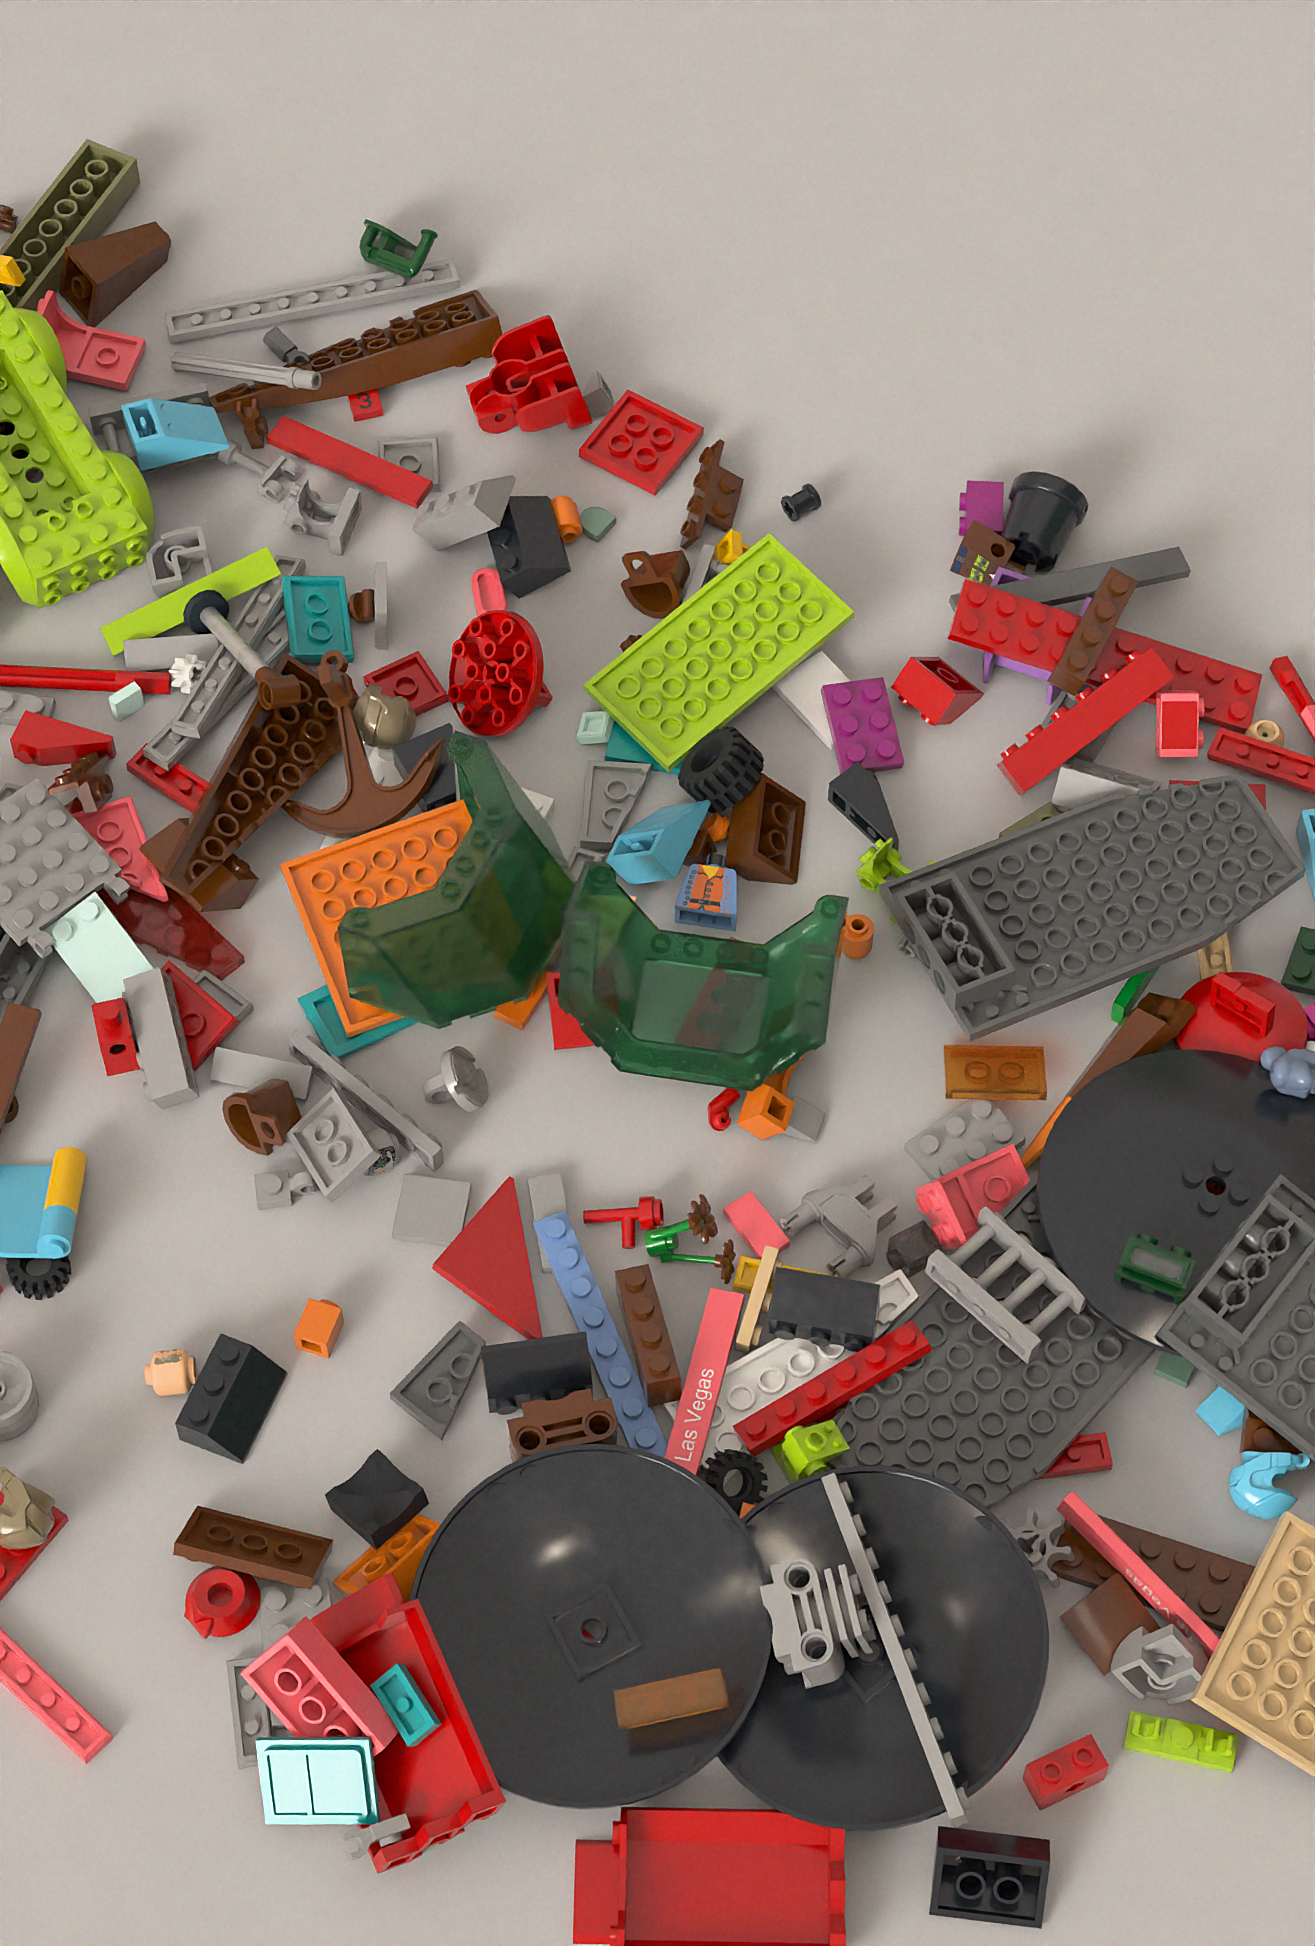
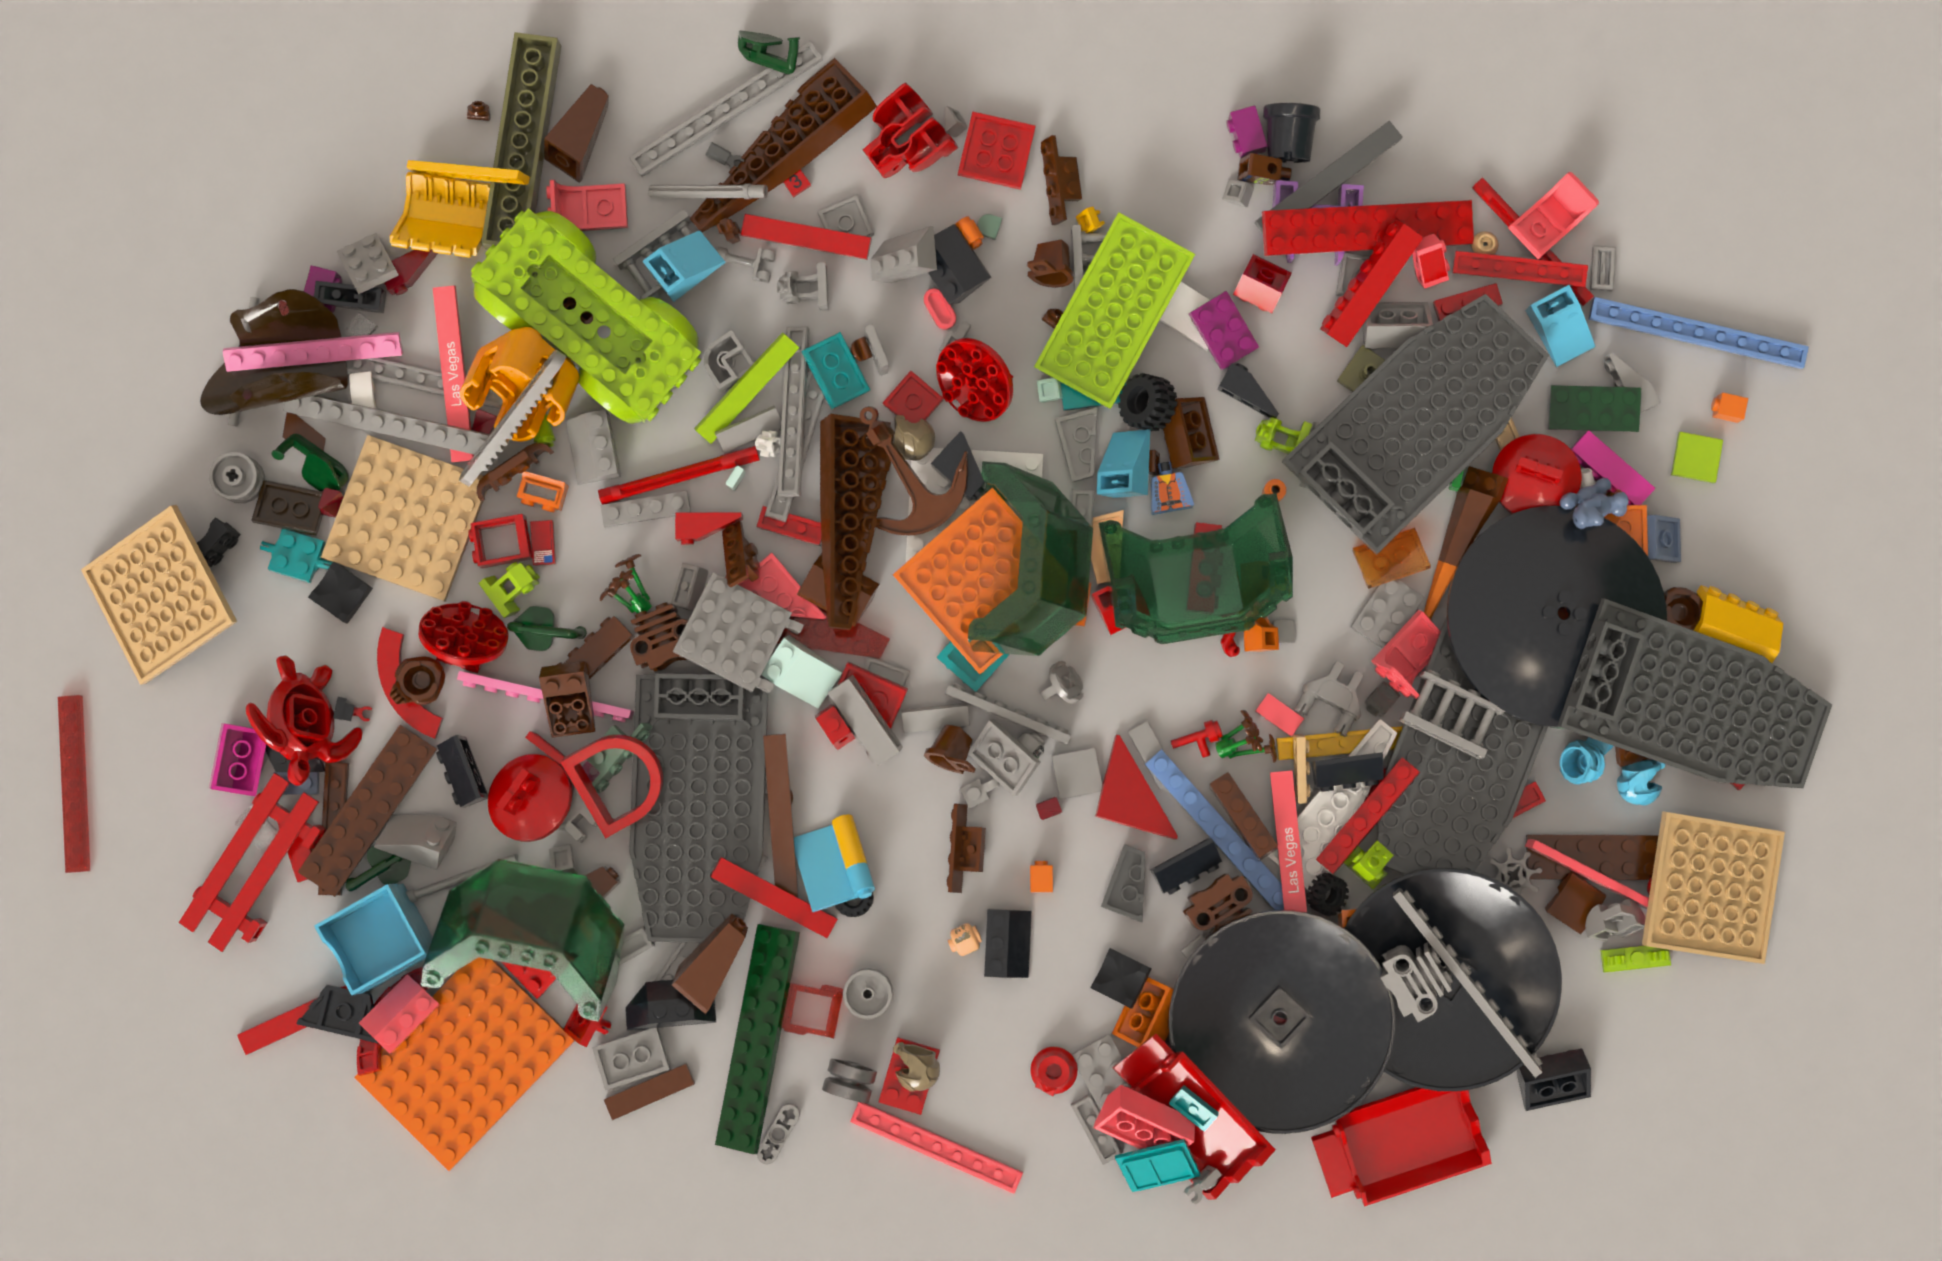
camera: 15 degrees left, 25 degrees up
reddish brown plate [173,1505,333,1589] -> none
piece [183,590,301,710] -> none
clear orange tile [614,1668,729,1730] -> none
orange plate [700,813,730,843] -> none
black bush [781,483,821,522] -> none
red brick [1022,1734,1109,1811] -> none
reddish brown brick [1047,566,1139,696] -> none
dark green window [1114,1233,1196,1305] -> none
none -> reddish brown bracket [947,803,986,893]
none -> dark red slope [1036,797,1062,820]
none -> light grey slope [1222,179,1254,207]
none -> medium azure helmet [1560,739,1605,784]

